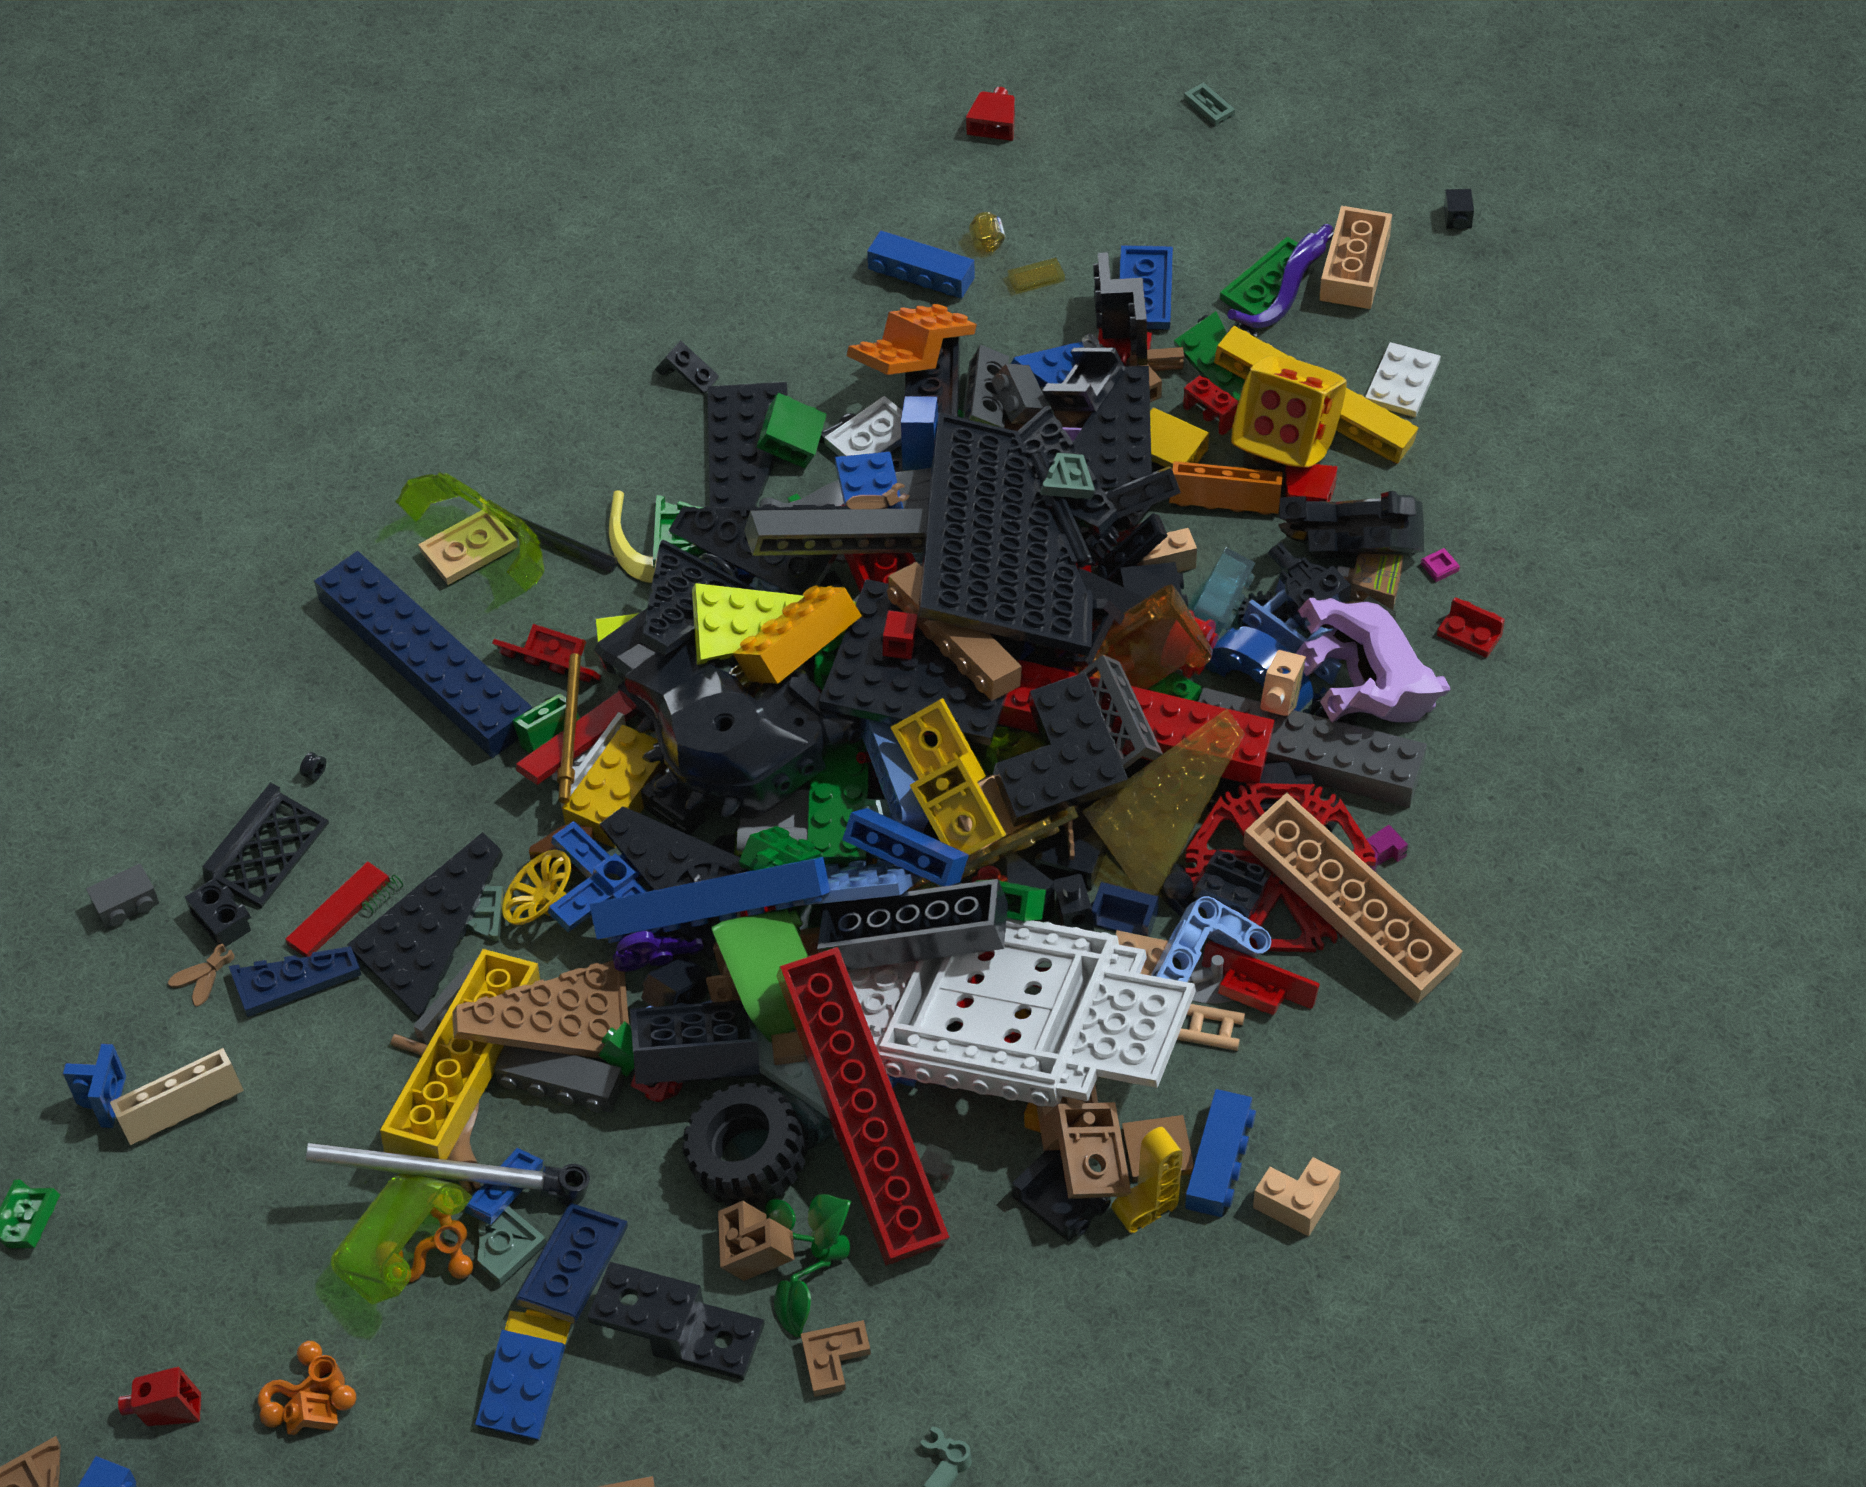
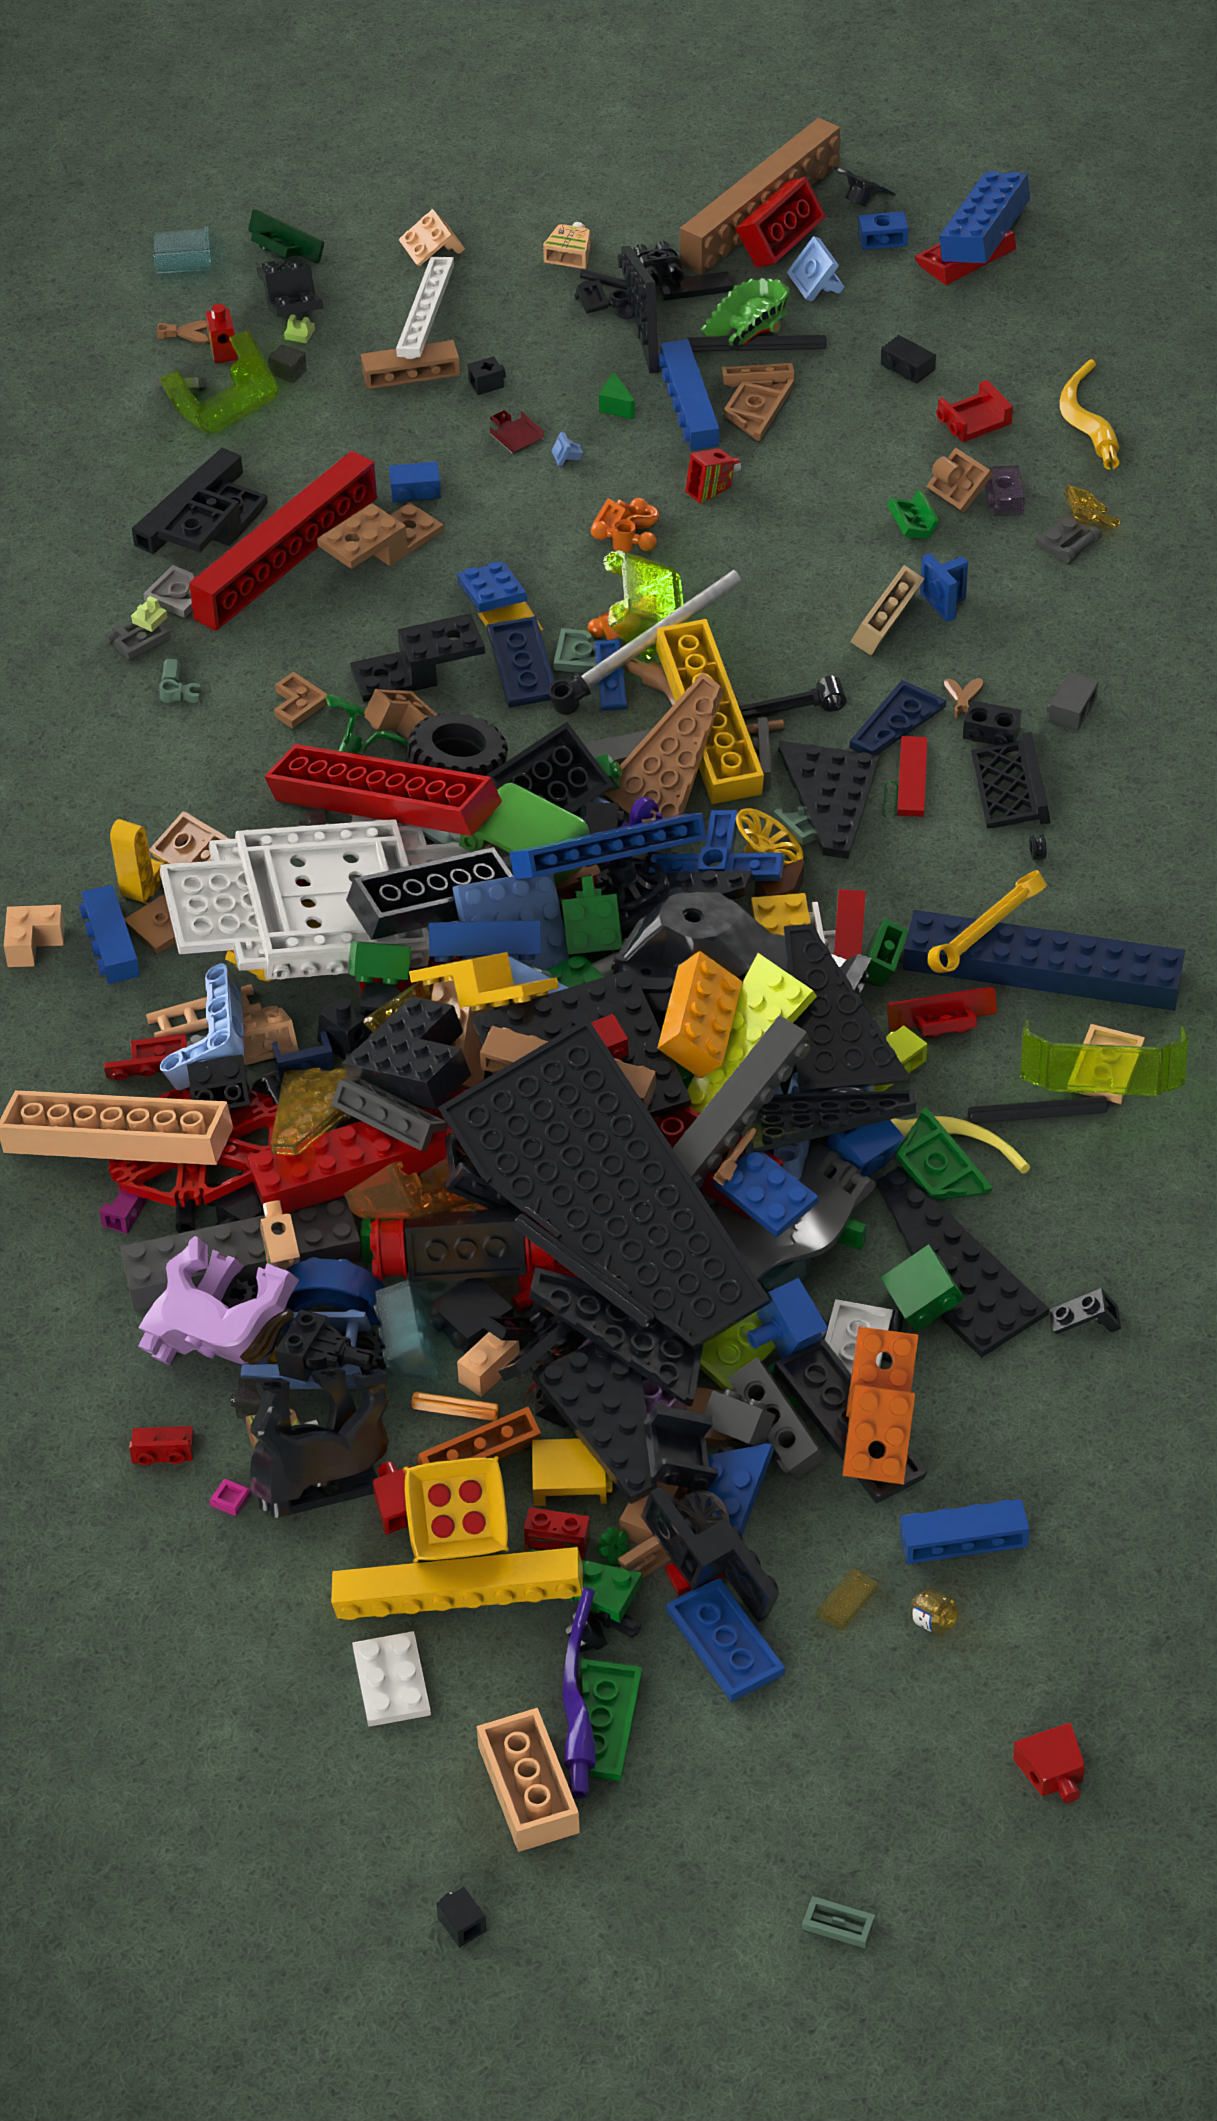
camera: 145 degrees right, 5 degrees down
pearl gold bar [557,654,581,804] -> none
sand green wing [1040,453,1095,499] -> none
none -> light orange axle [411,1392,499,1421]
none -> green plant [596,1527,629,1566]
none -> black piece [738,676,847,719]
none -> yellow piece [928,870,1047,973]

